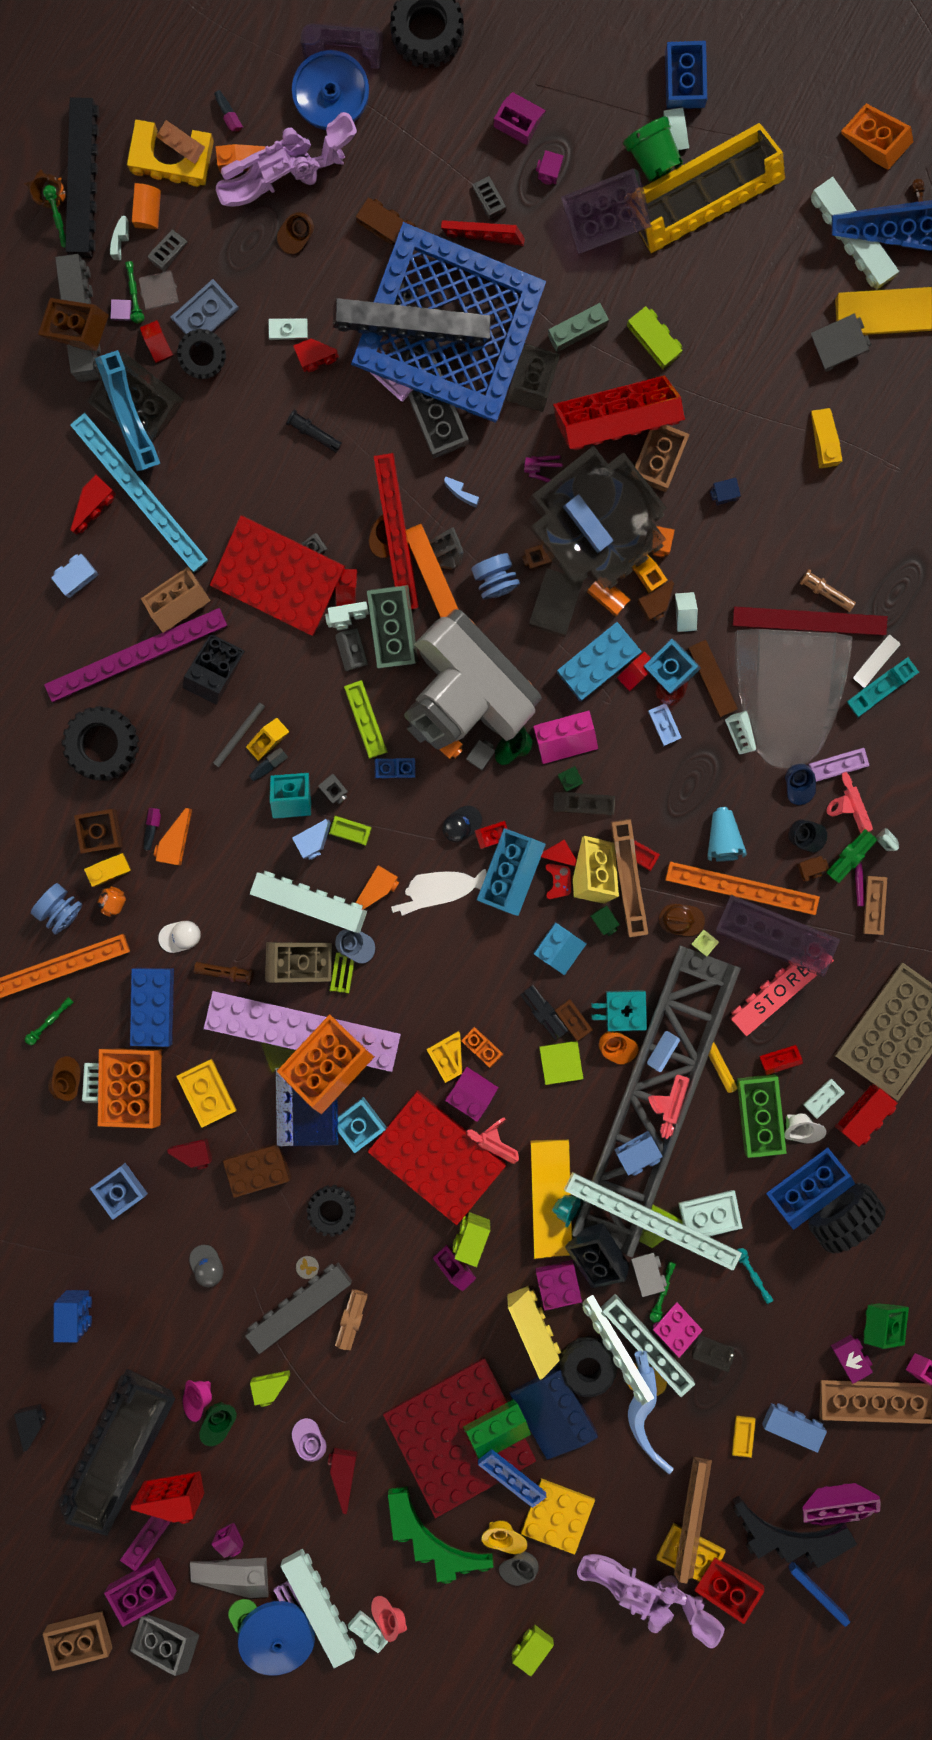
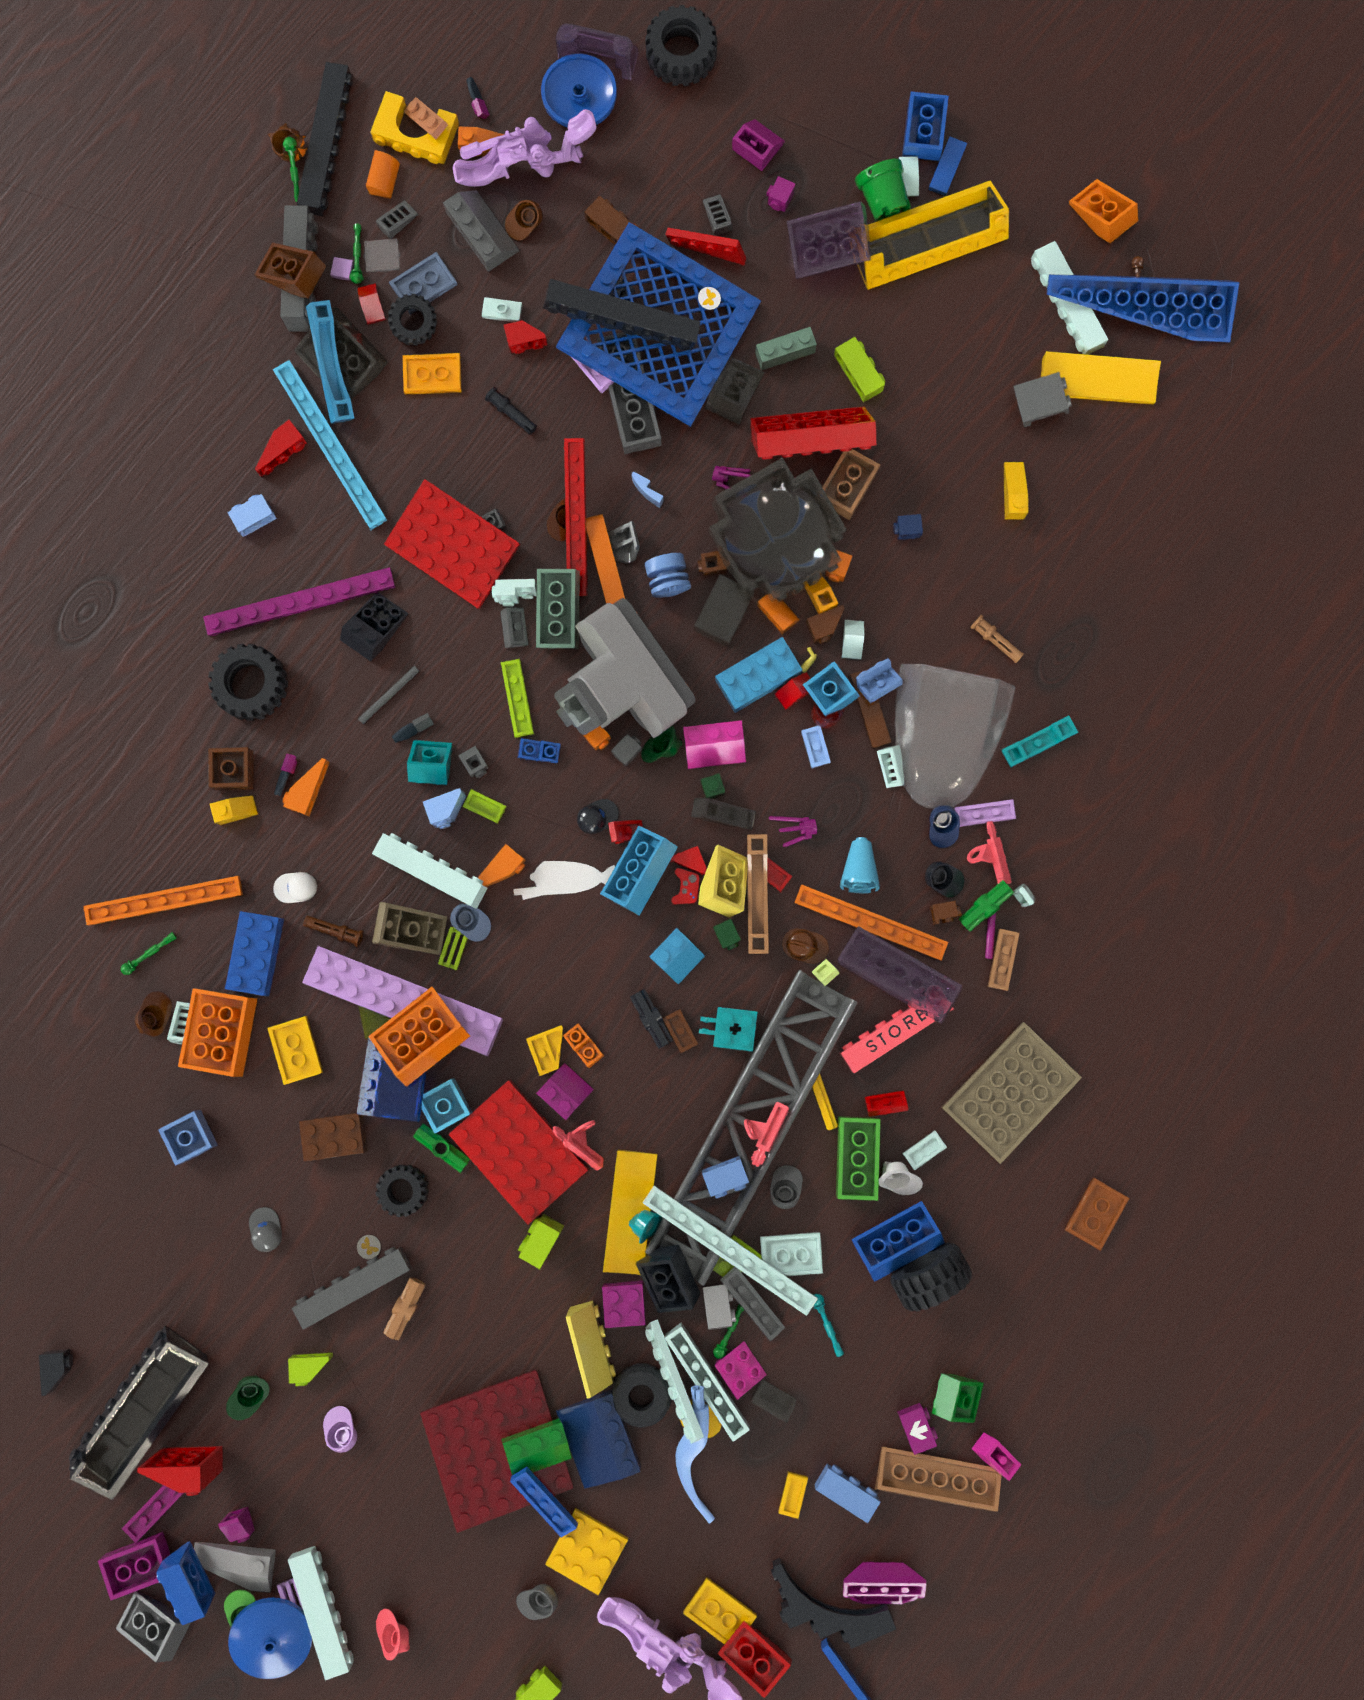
camera: 15 degrees right, 5 degrees down
medium blue wheel [31,883,83,935] -> none
medium nougat brick [43,1611,112,1671] -> none
blue brick [54,1290,92,1342] -> none
orange head [97,886,126,916] -> none
light aqua slope [110,216,129,260] -> none
medium nougat slope [141,567,211,633] -> none
dark red slope [167,1138,212,1169] -> none
dark pink piece [183,1380,212,1422] -> none
yellow slope [246,718,289,761] -> none
dark red slope [328,1448,357,1514] -> none
red slope [336,569,357,607] -> none
light aqua slope [348,1611,388,1653] -> none
green arch [388,1487,493,1584] -> none
magenta slope [433,1245,476,1291] -> none
yellow piece [482,1521,527,1554] -> none
lime tile [539,1041,583,1085] -> none
medium blue tile [563,494,614,553] -> none
orange cap [599,1031,638,1064] -> none
light blue slope [647,1031,680,1072] -> none
medium nougat arch [674,1457,712,1584] -> none
dark red tile [732,607,888,636] -> none
red brick [835,1084,898,1147] -> none
white sticker [853,635,901,687] -> none
none -> blue slope [156,1541,215,1625]
none -> light orange tile [403,353,462,395]
none -> green piece [413,1123,471,1173]
none -> dark grey slope [443,190,519,272]
none -> white sticker [698,287,721,310]
none -> dark grey plate [720,1266,785,1341]
none -> magenta plant [769,816,817,847]
none -> dark grey cap [770,1165,803,1209]
none -> light yellow piece [801,647,817,673]
none -> medium blue bracket [856,658,903,703]
none -> blue tile [928,137,967,196]

